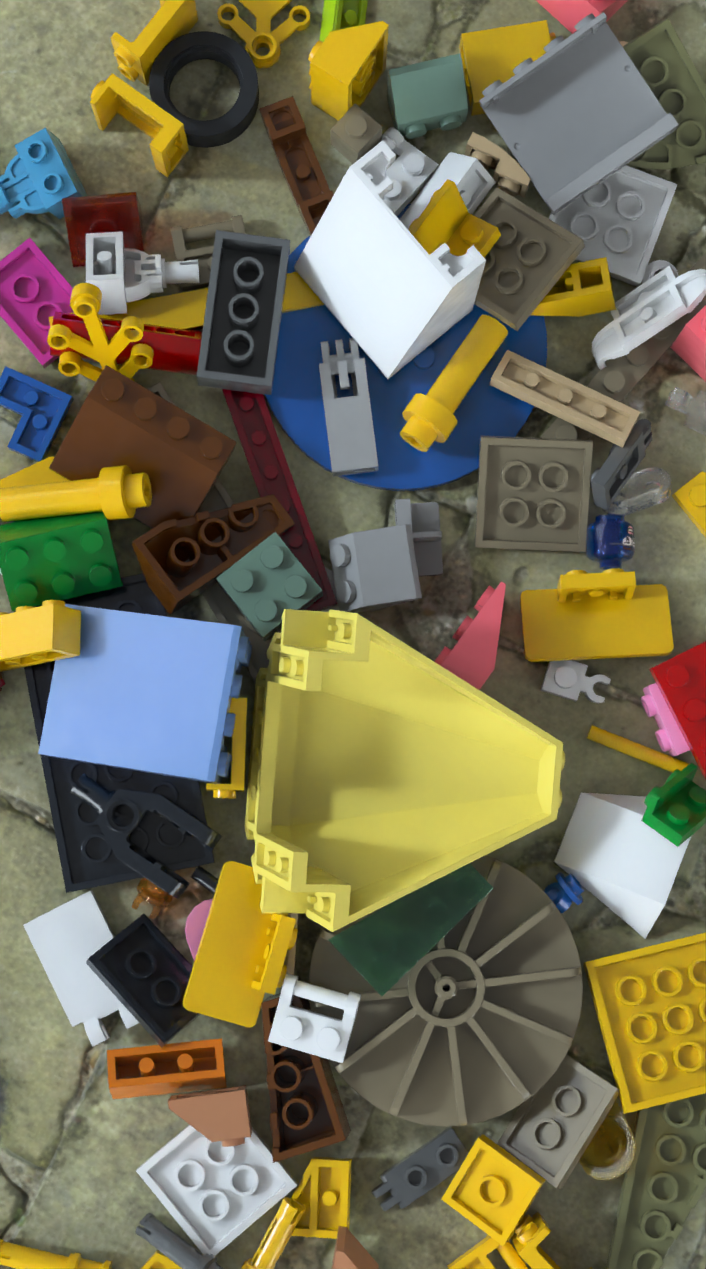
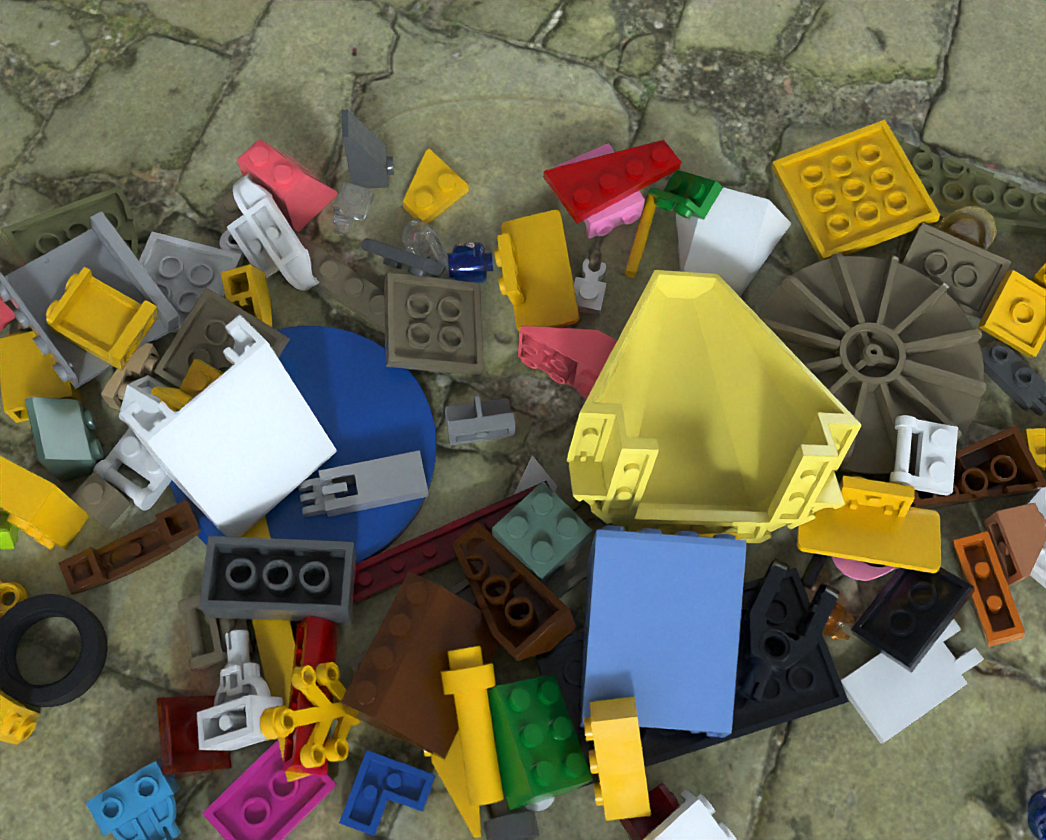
camera: 95 degrees left, 15 degrees down
yellow panel [90,73,189,178] -> none
light grey slope [328,524,422,613] -> none
clear green wing [329,863,493,996] -> none
yellow piece [400,314,508,452] -> none
tan plate [490,350,640,448] -> none
blue plate [544,872,584,913] -> none
none -> yellow panel [46,267,158,371]

